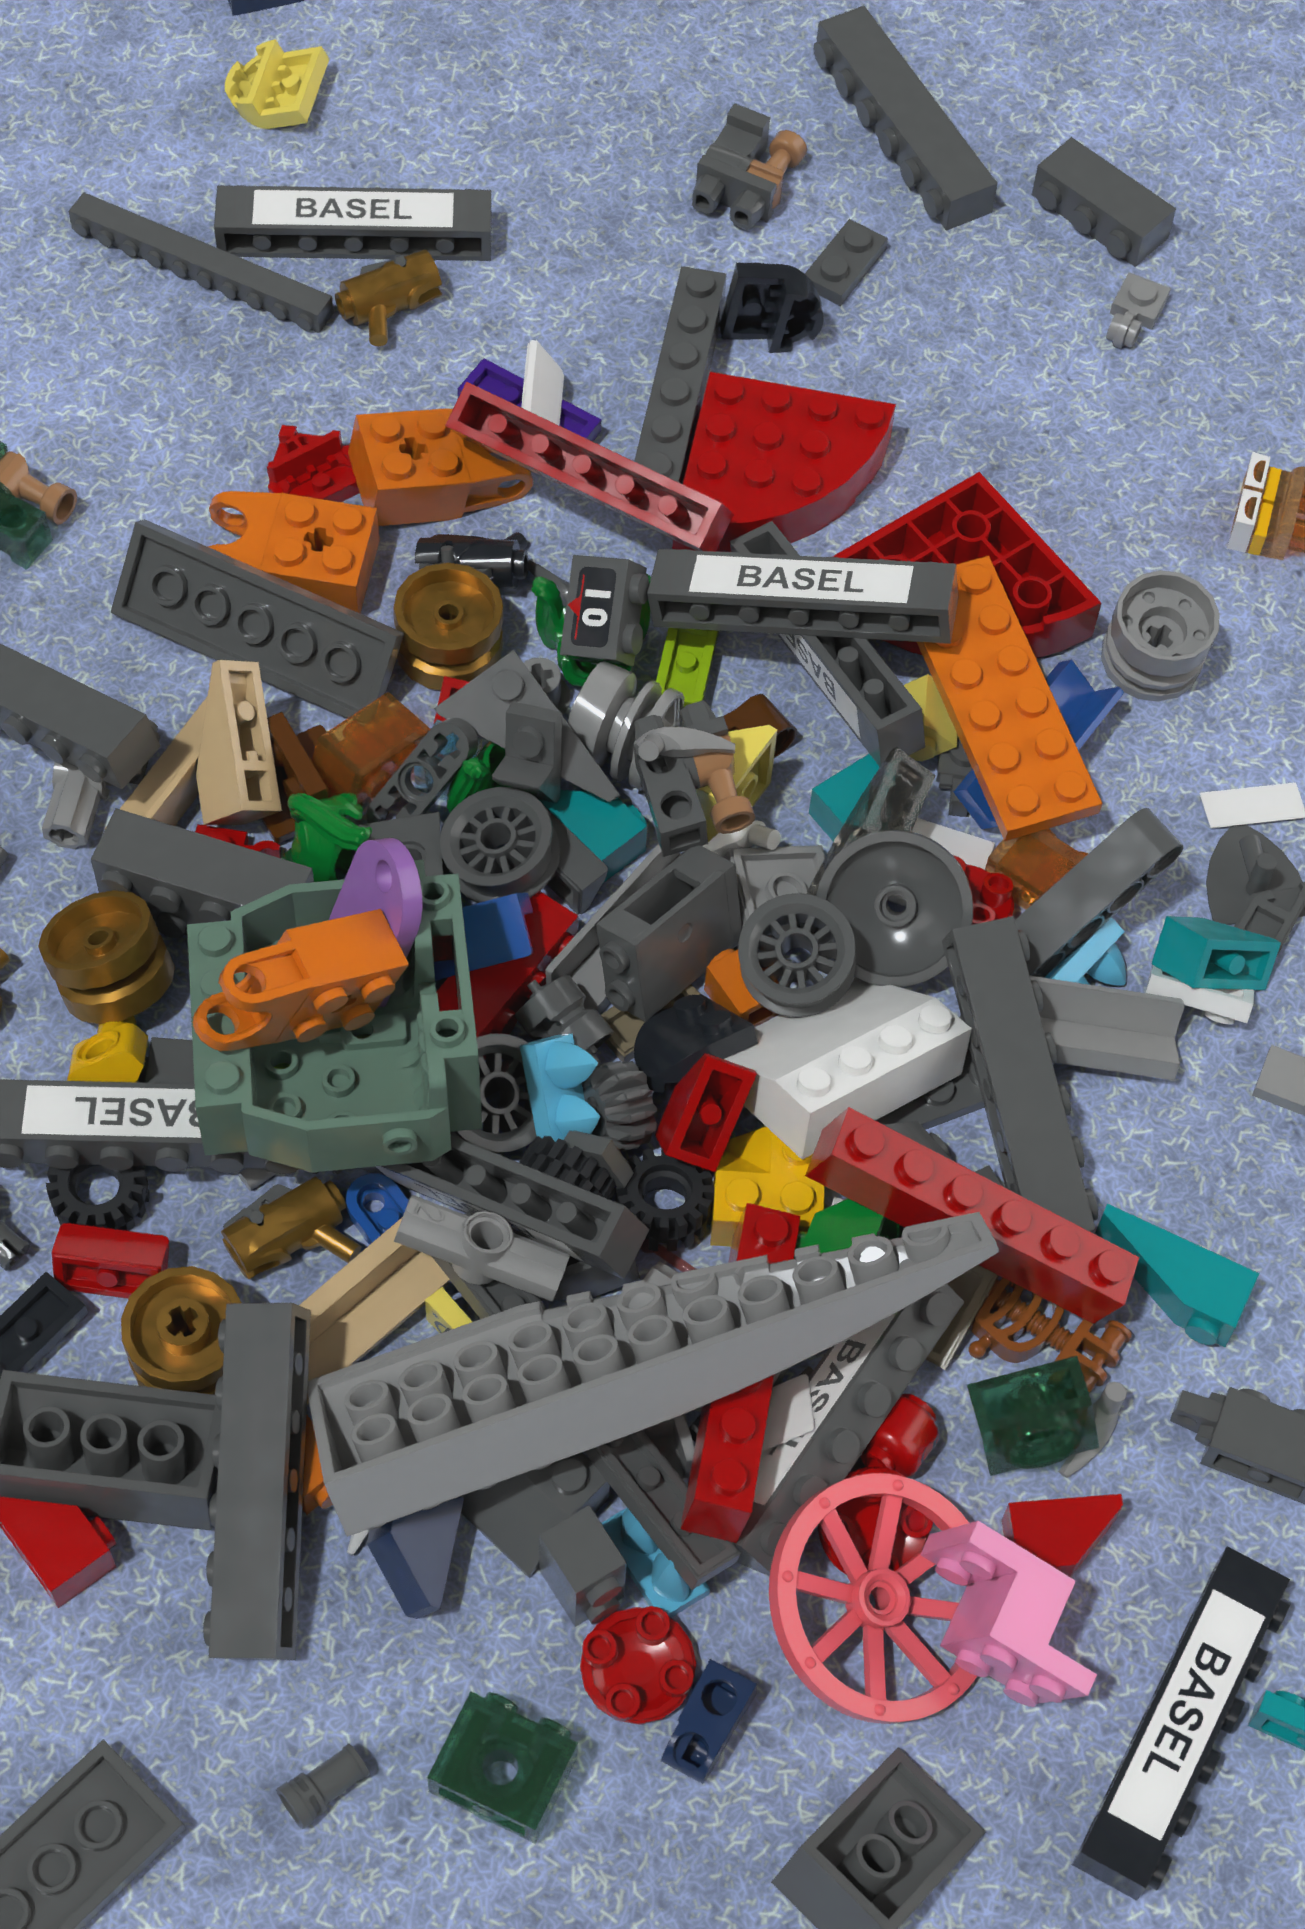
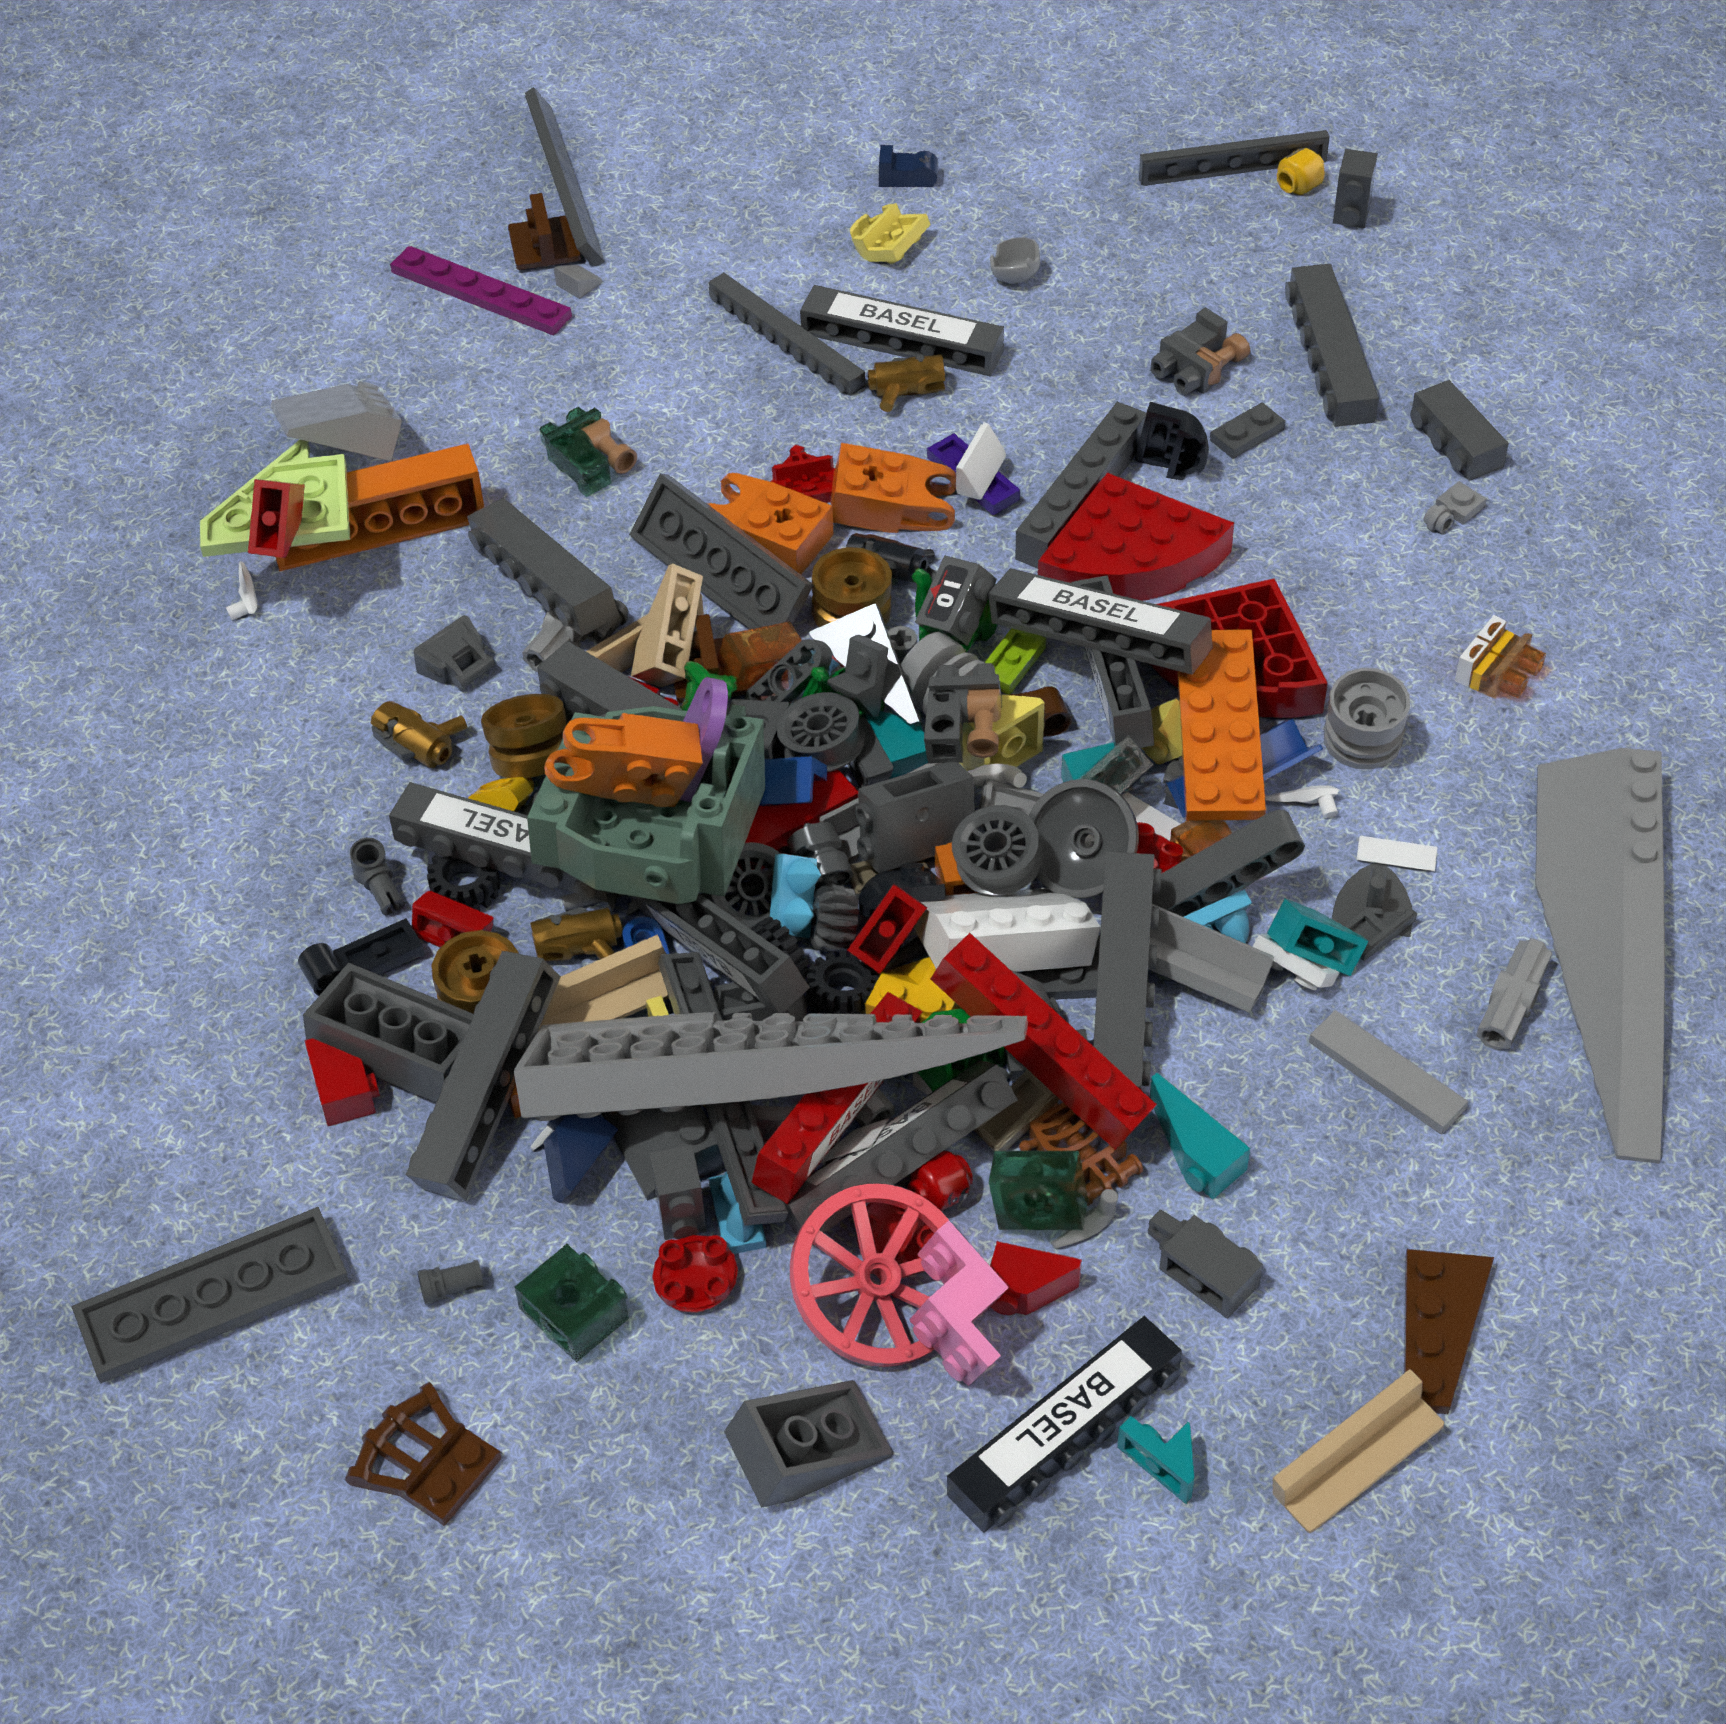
camera: 25 degrees right, 10 degrees down
light grey piece [394,1195,570,1302] -> none
red brick [445,381,734,552] -> none
dark grey tile [564,1130,634,1188] -> none
light grey bar [634,727,736,761] -> none
dark blue leg [661,1659,757,1784] -> none
none -> light grey hair [990,237,1040,284]
none -> white bar [1265,785,1339,819]

